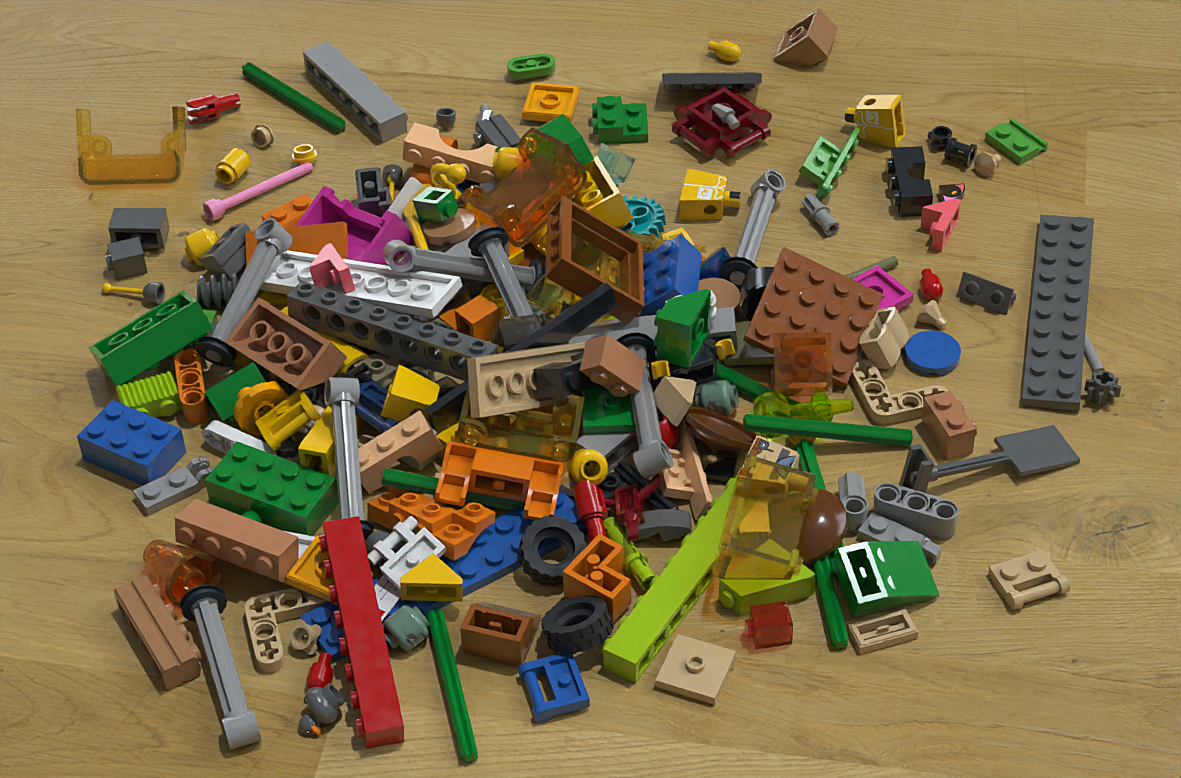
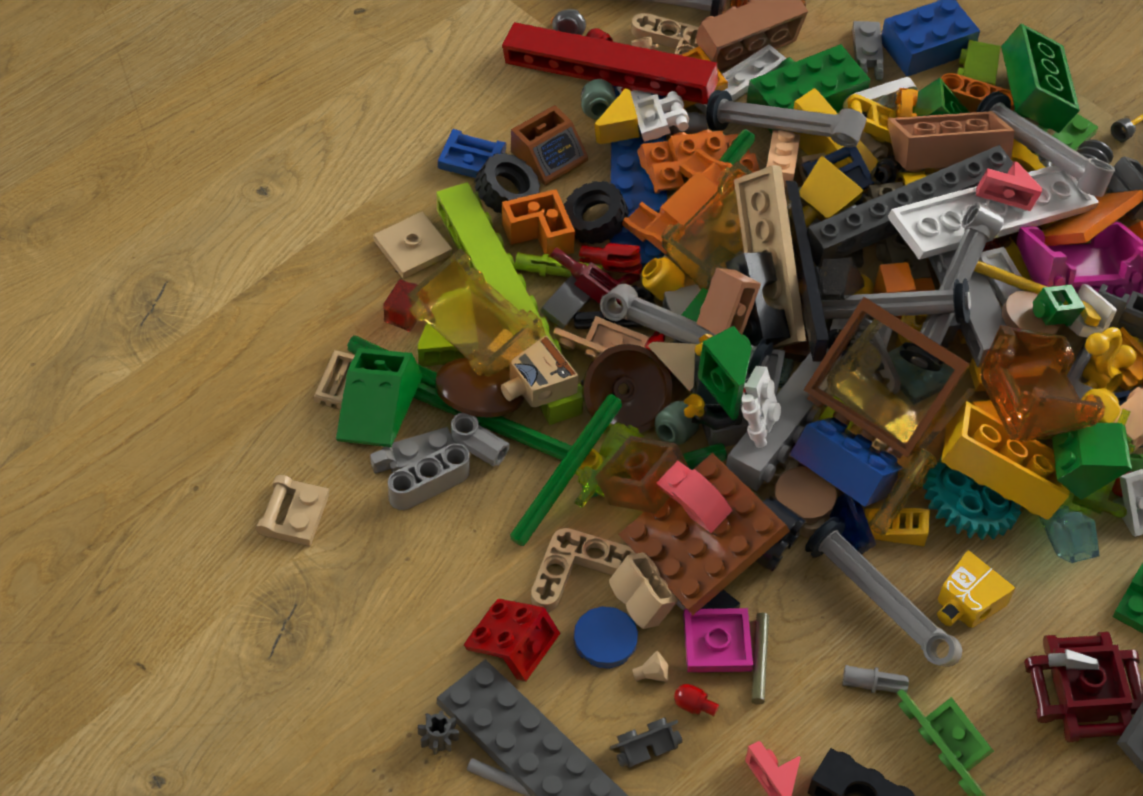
camera: 120 degrees right, 10 degrees up
green axle [427,609,478,763] -> none
dark grey piece [899,425,1081,493] -> none
nougat brick [921,390,977,460] -> none
none -> red bracket [464,599,561,682]
none -> coral brick [656,461,733,533]

